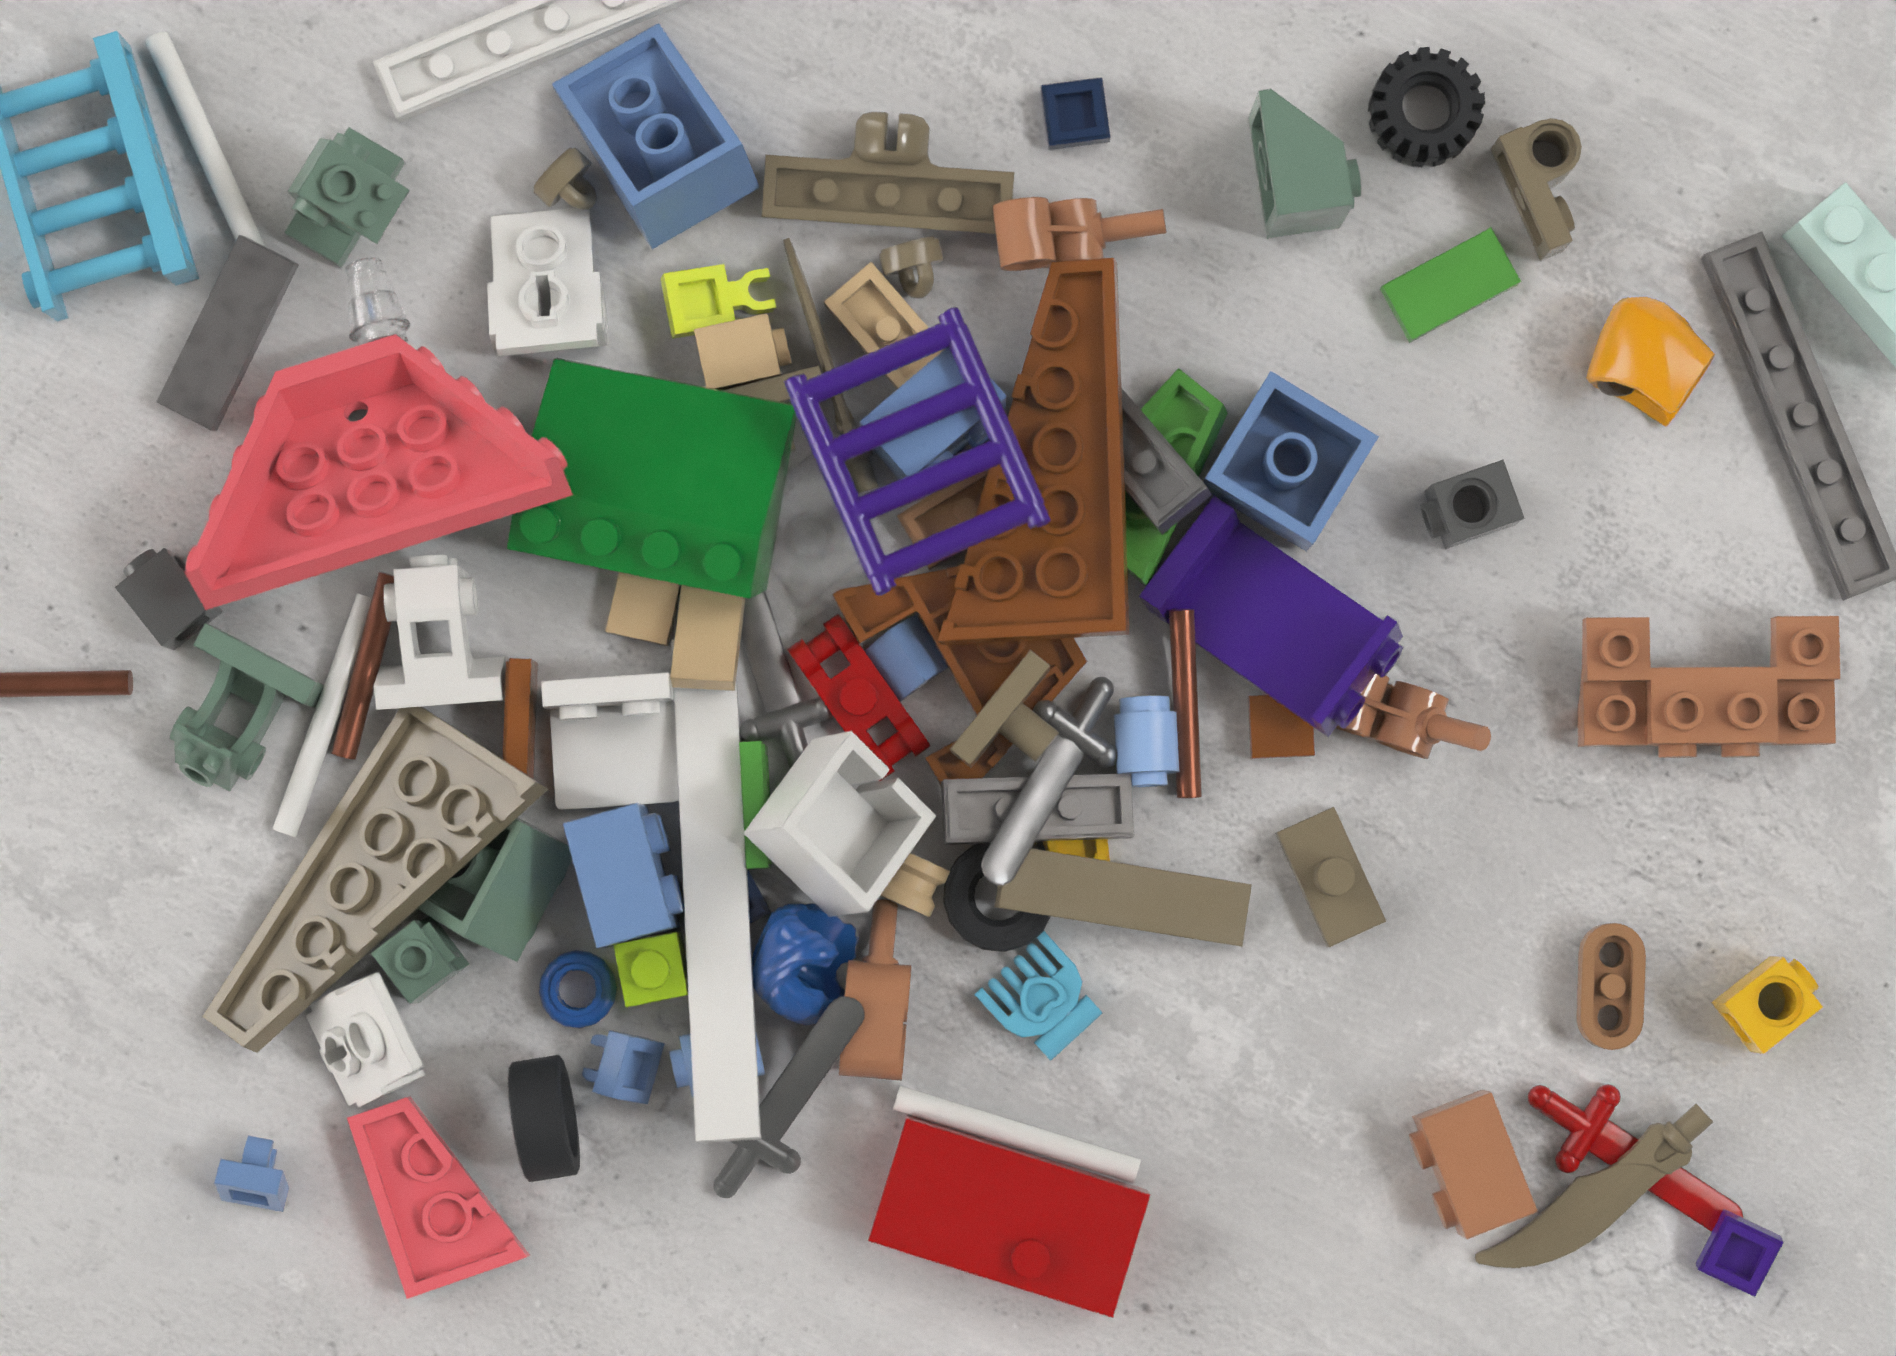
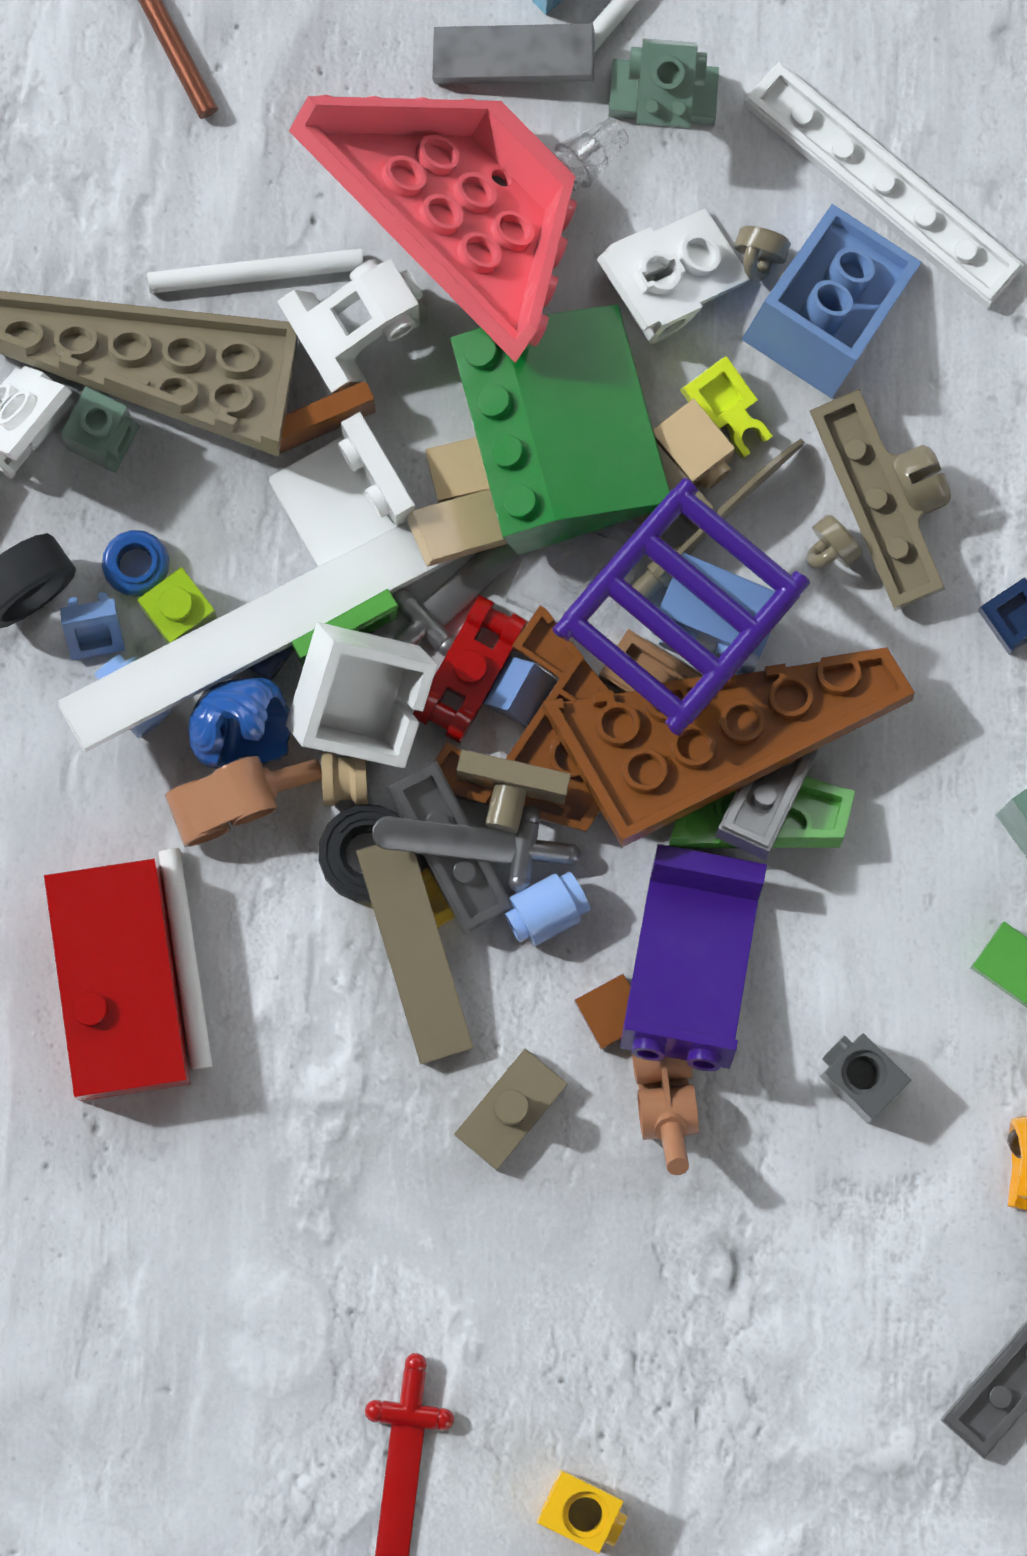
camera: 60 degrees right, 5 degrees down
dark grey brick [115,548,223,650] -> none
sand green tile [170,623,324,792] -> none
copper bar [331,572,394,760] -> none
sand green slope [417,817,572,962] -> none
medium blue brick [563,803,684,948] -> none
dark grey sword [713,997,865,1198] -> none
tan plate [824,262,943,389] -> none
medium azure piece [974,931,1103,1061] -> none
nougat beam [992,197,1167,271] -> none
copper bar [1169,609,1202,798] -> none
medium blue brick [1203,371,1379,552] -> none
nougat brick [1409,1089,1538,1239] -> none
dark tan sword [1475,1103,1713,1268] -> none
medium nougat plate [1576,923,1646,1050] -> none
nougat bracket [1577,616,1840,758] -> none

